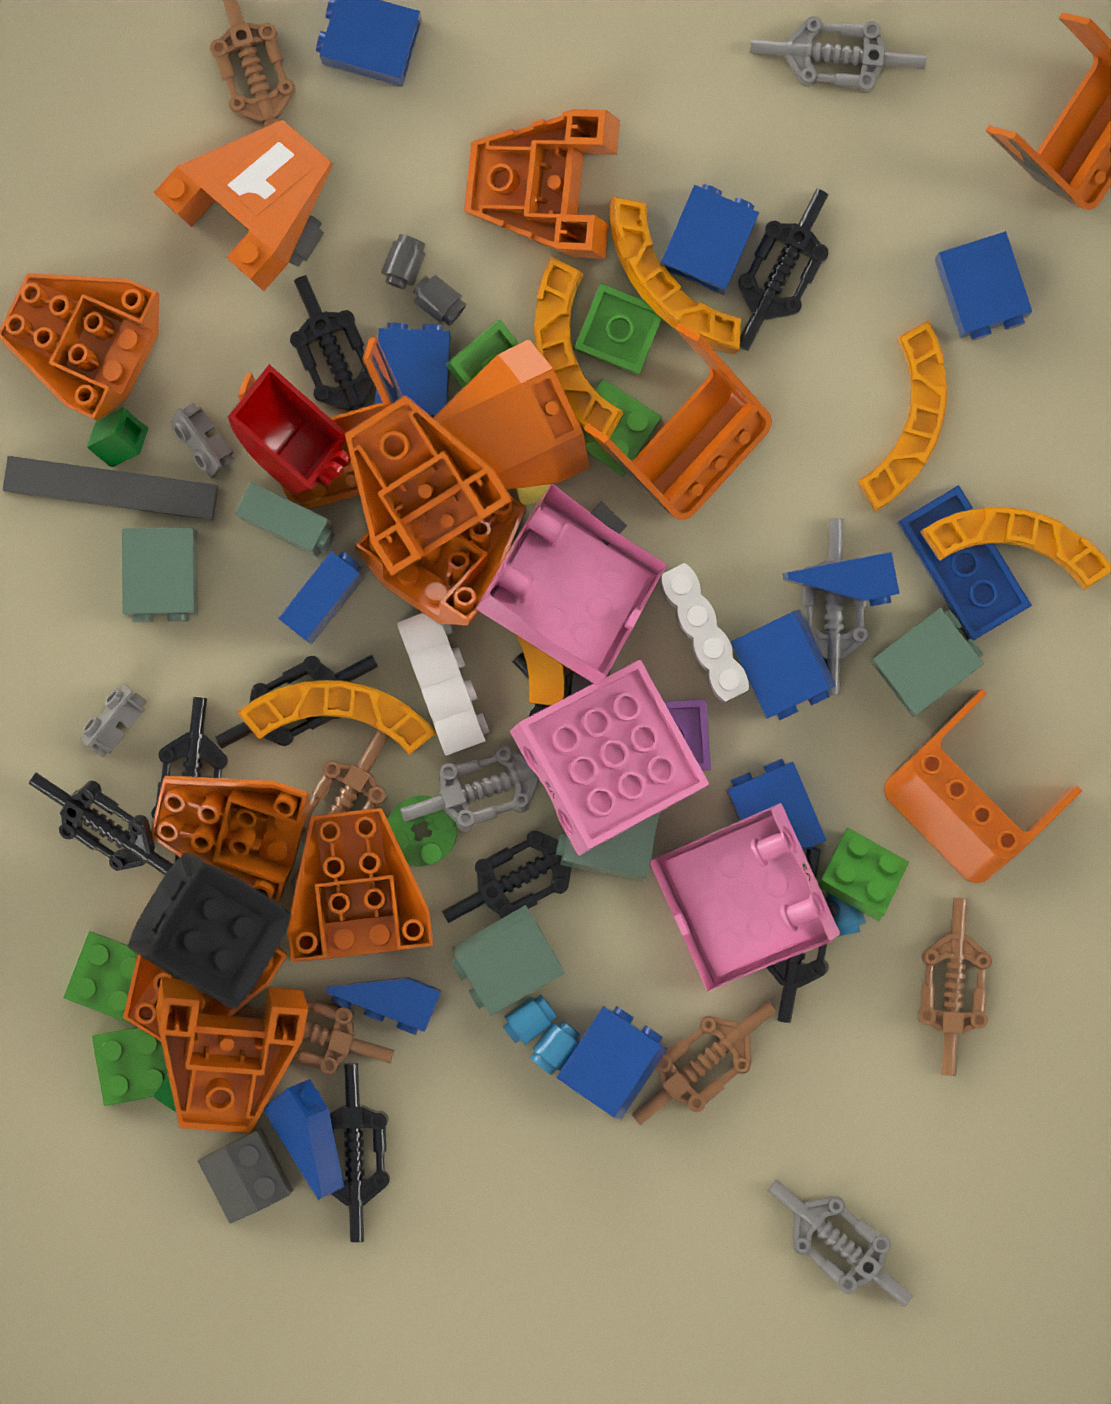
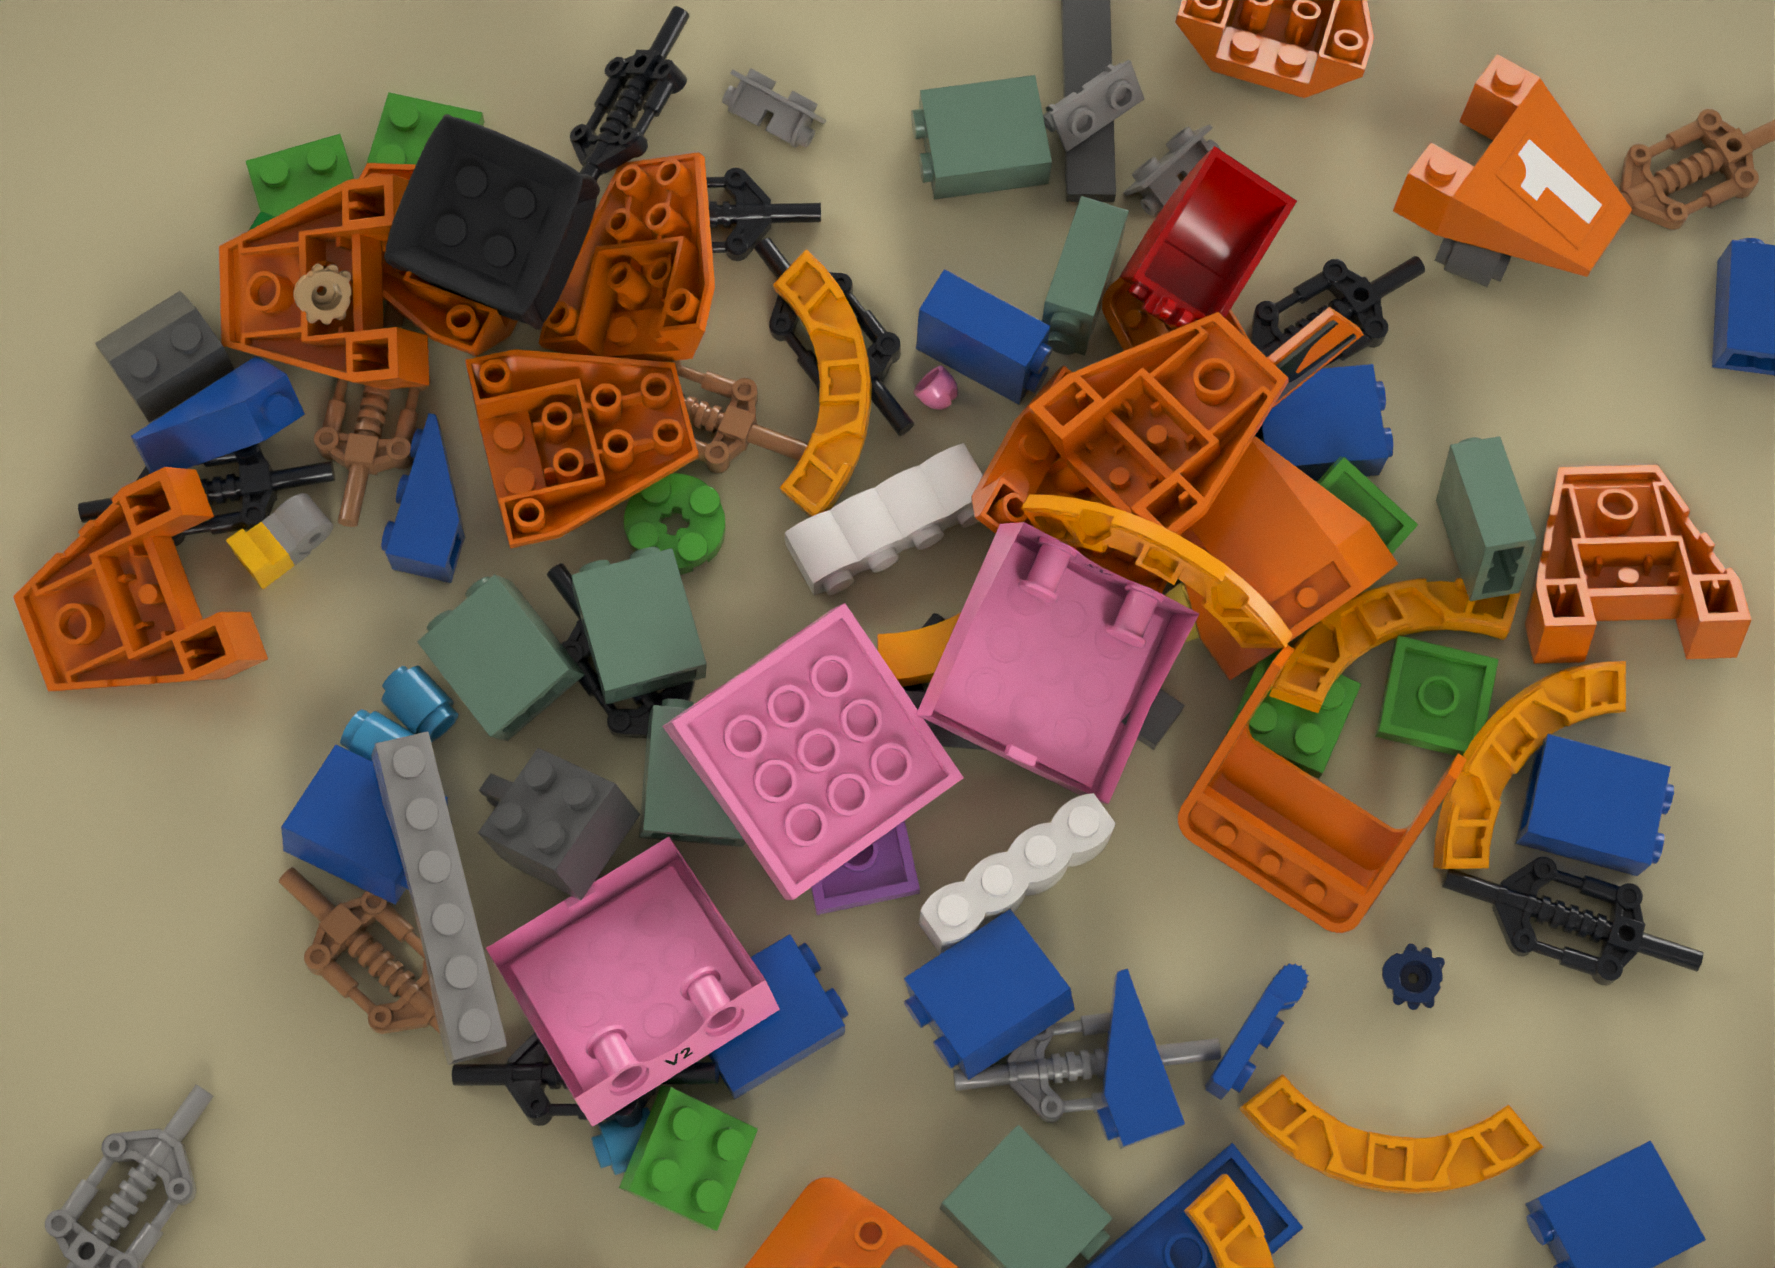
camera: 75 degrees right, 15 degrees down
green panel [87,407,149,467] -> none
dark grey brick [381,234,426,289] -> none
light grey bar [400,746,539,832] -> none
dark grey brick [413,275,467,326] -> none
none -> orange wedge [13,467,268,692]
none -> leg [226,493,333,589]
none -> tan animal [293,264,352,325]
none -> light grey arch [371,731,507,1065]
none -> dark grey hinge [478,748,640,900]
none -> sand green brick [571,547,707,705]
none -> bright pink hinge [914,365,958,410]
none -> light orange tile [1021,494,1293,648]
none -> light grey hinge [1043,60,1145,152]
none -> blue hinge [1205,963,1309,1100]
none -> dark blue animal [1382,944,1445,1010]
none -> sand green brick [1436,436,1537,601]

